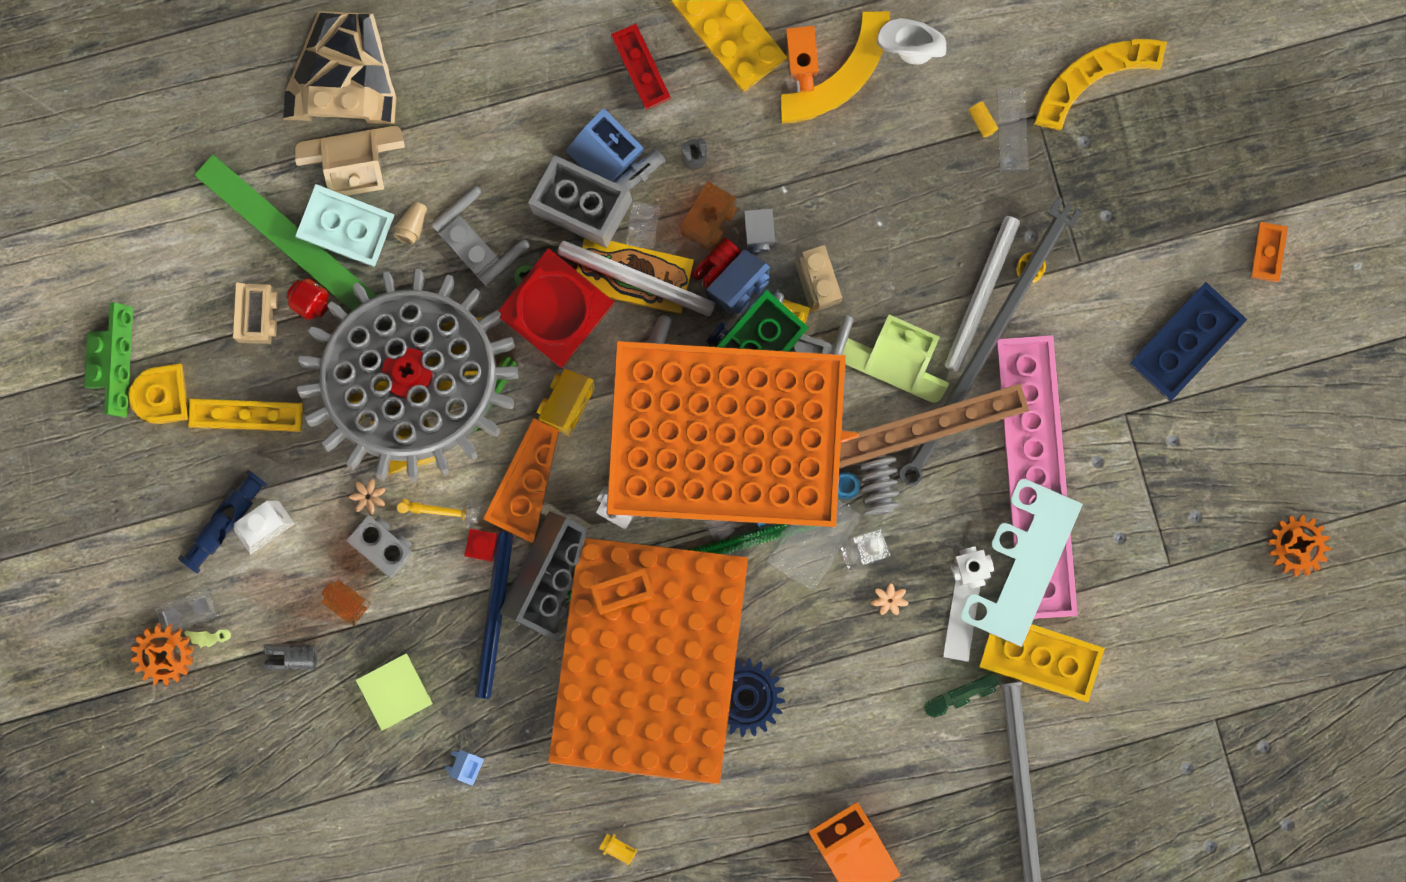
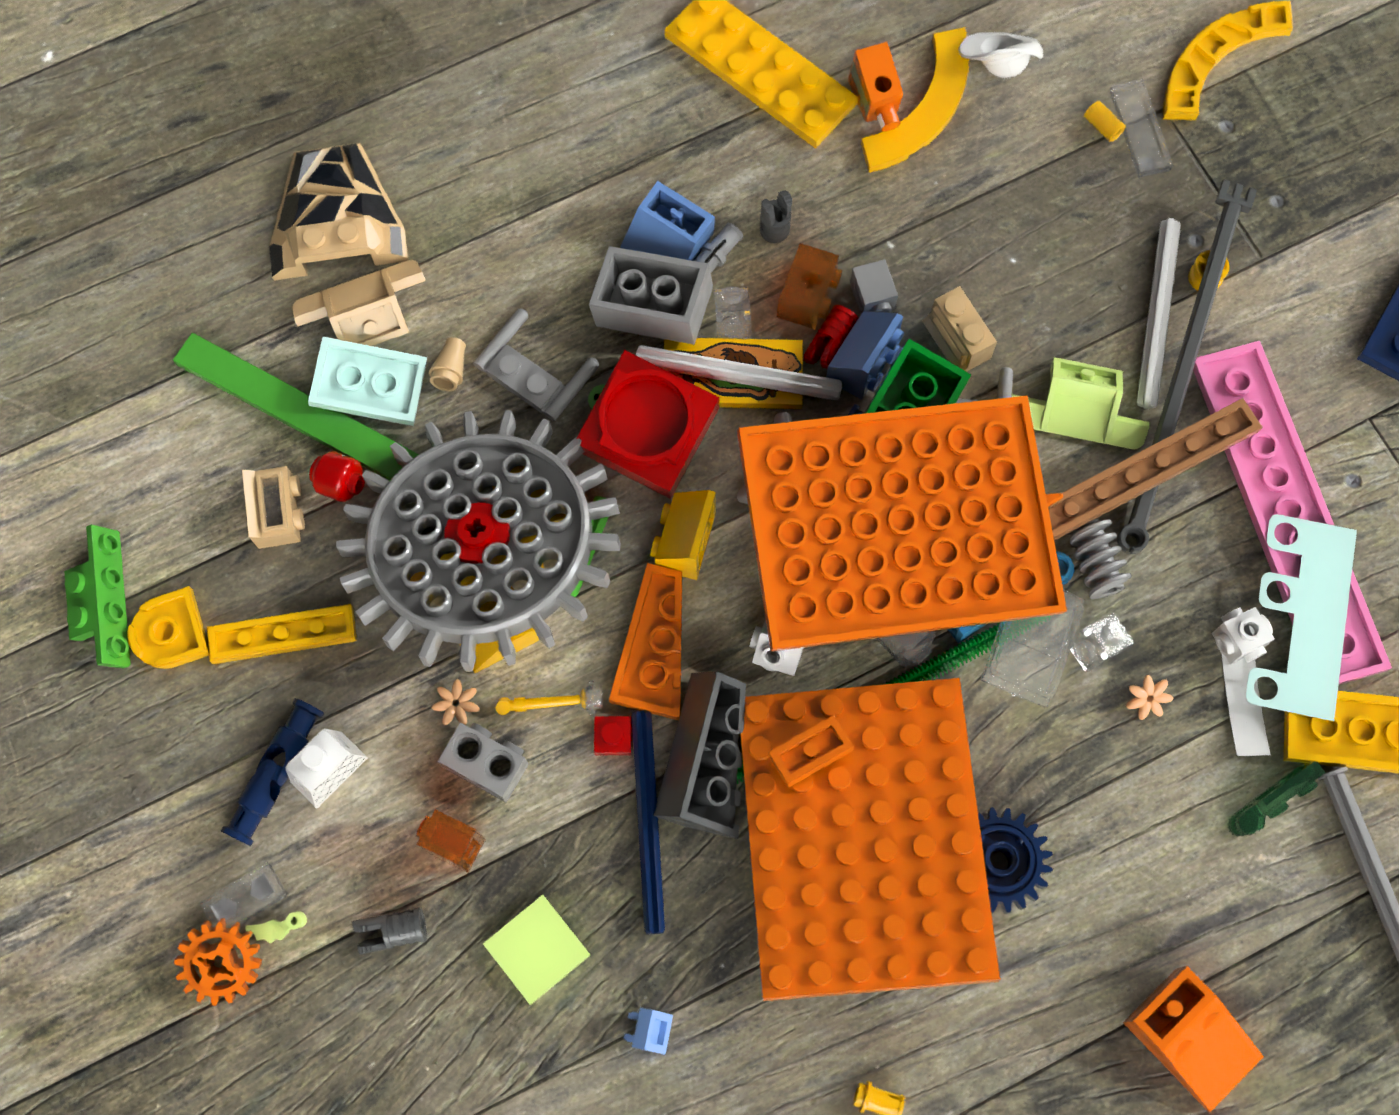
camera: 10 degrees left, 10 degrees down
red plate [611,23,671,111] -> none

